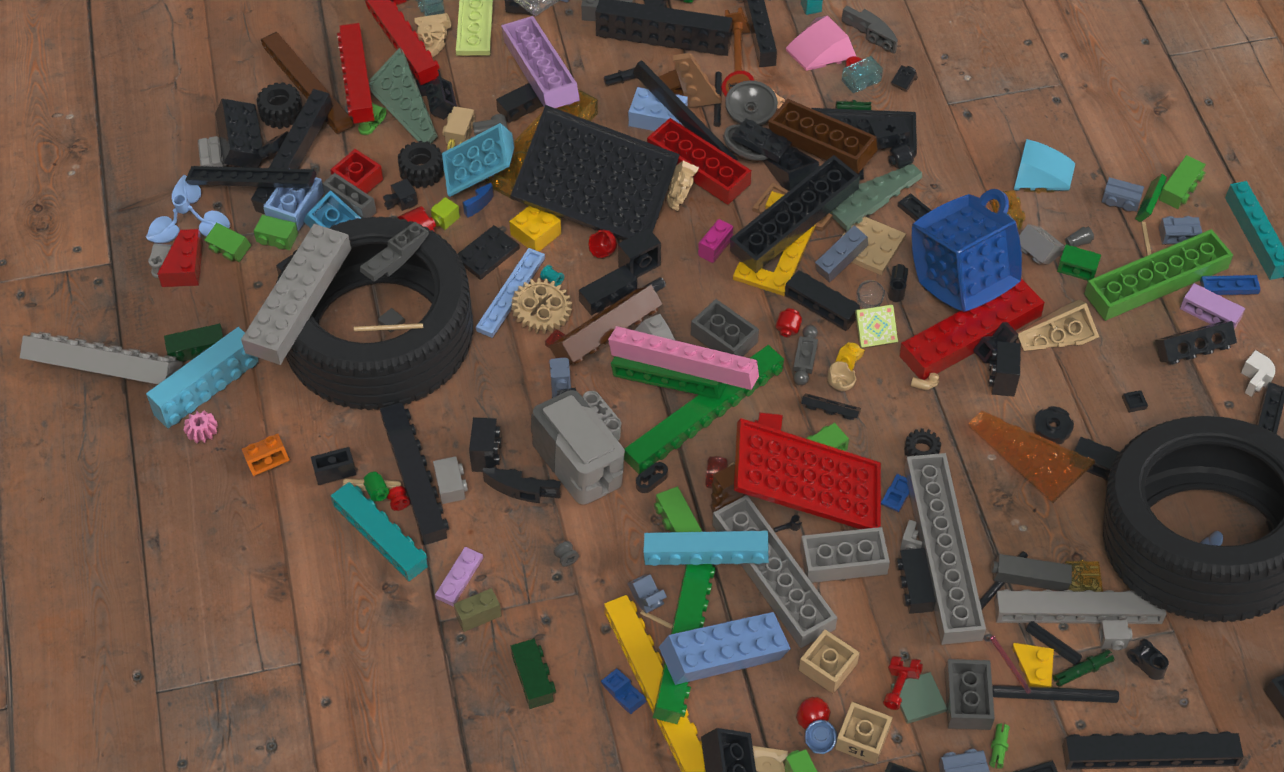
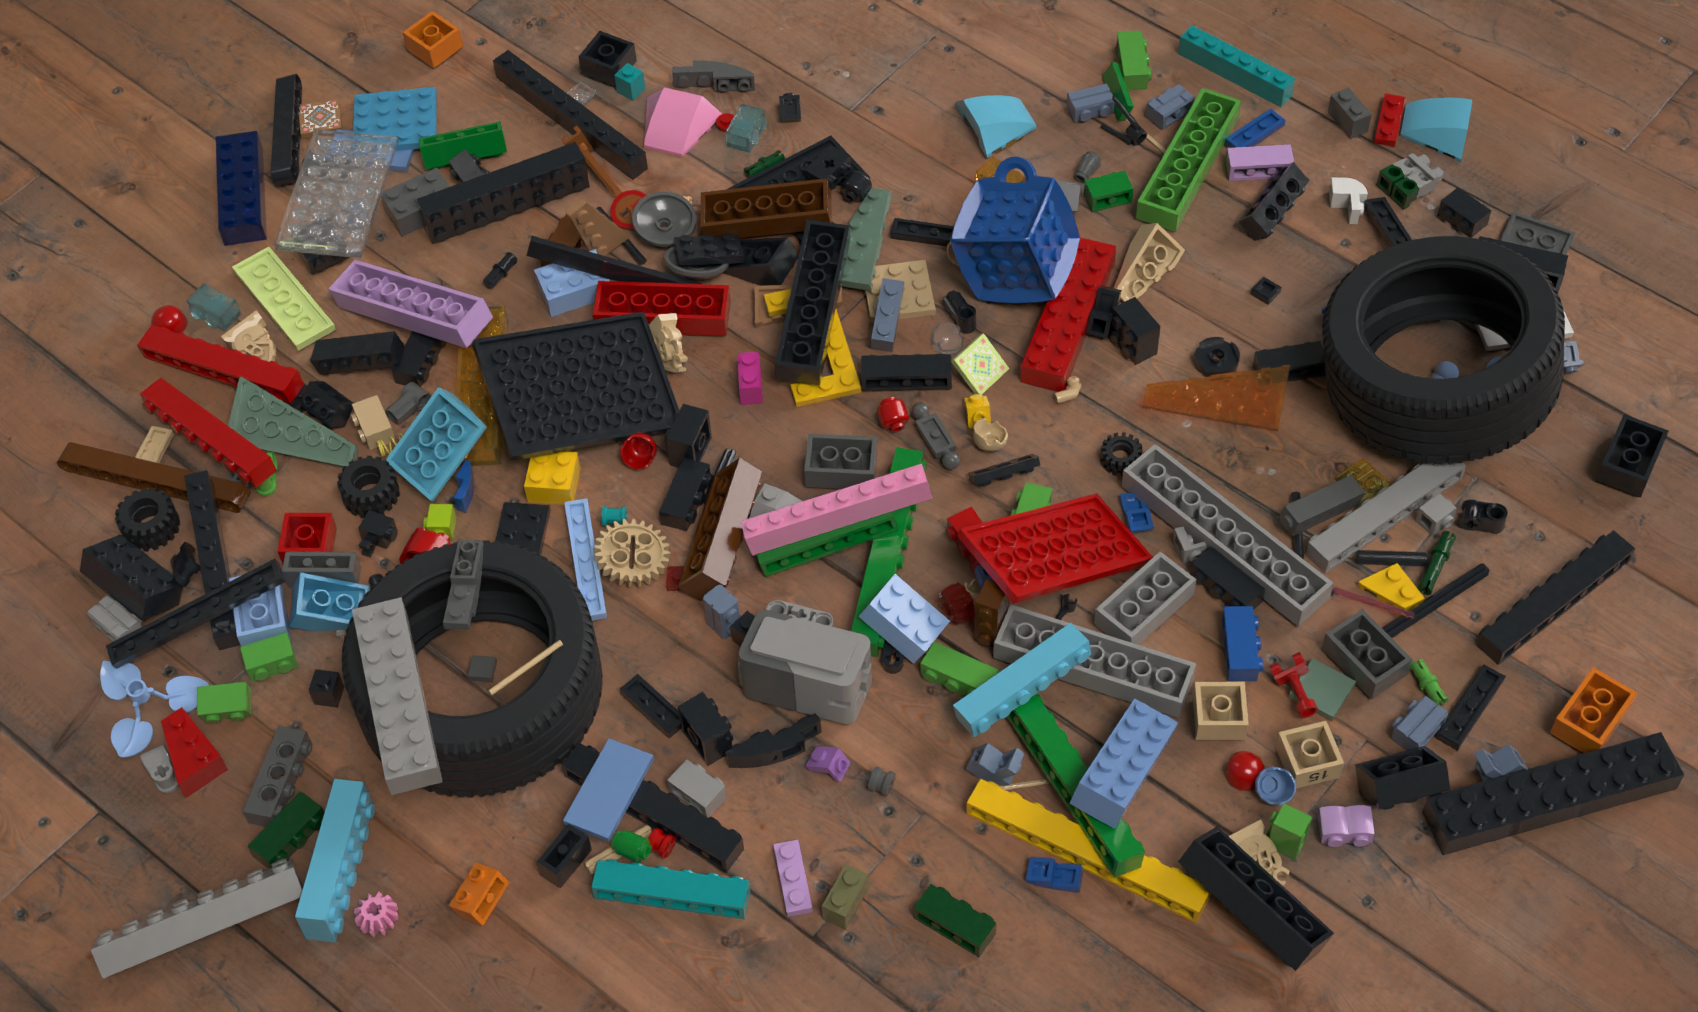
camera: 35 degrees left, 0 degrees up
none -> tan plate [135,426,174,463]
none -> dark grey brick [243,726,312,827]
none -> black brick [310,331,404,375]
none -> medium blue tile [563,738,654,842]
none -> black plate [620,674,681,738]
none -> medium lavender bracket [806,746,850,782]
none -> light blue brick [858,574,950,664]
none -> black plant [1101,96,1148,145]
none -> blue brick [1222,606,1263,681]

